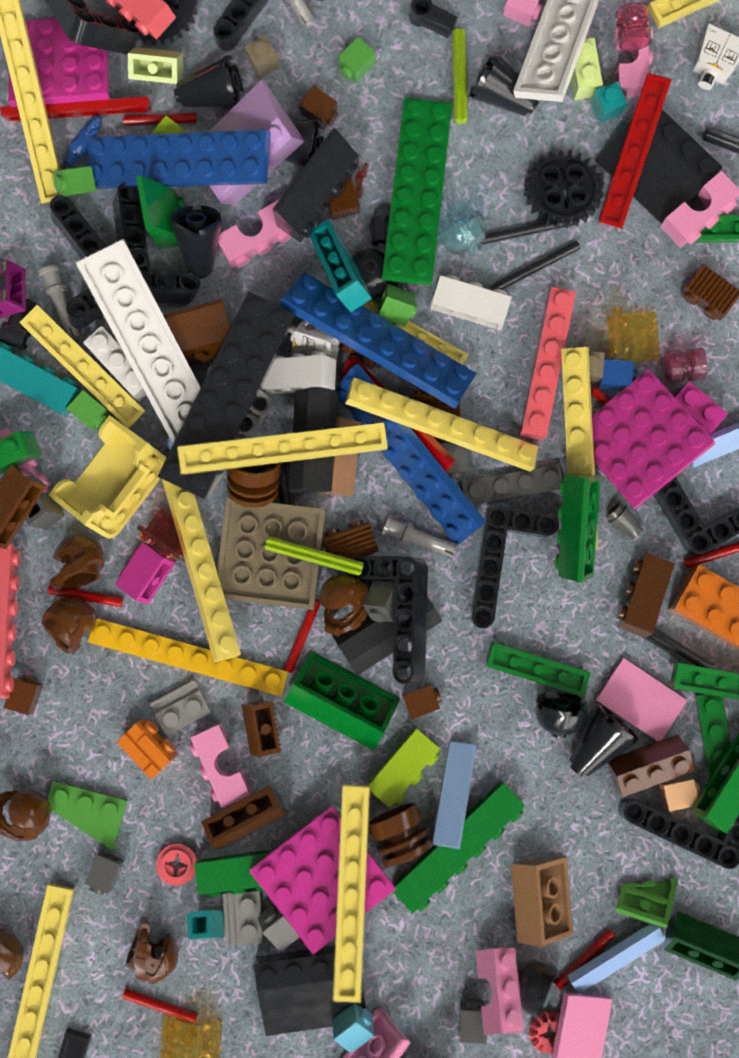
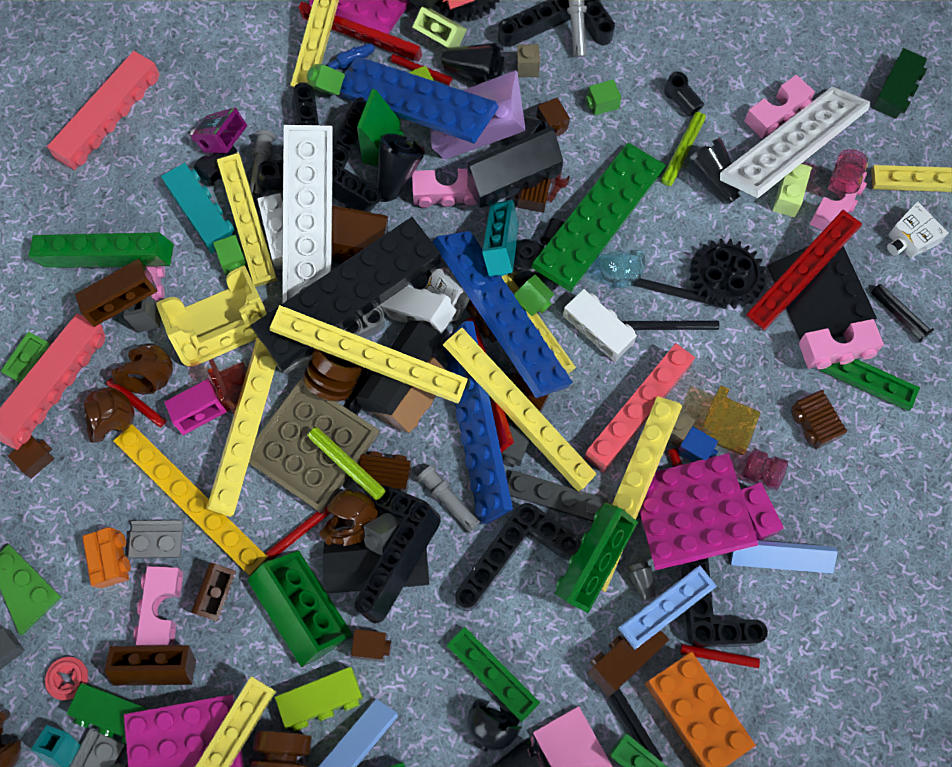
camera: 25 degrees right, 15 degrees down
teal brick [591,81,627,123] -> none
none -> light blue tile [618,565,716,650]

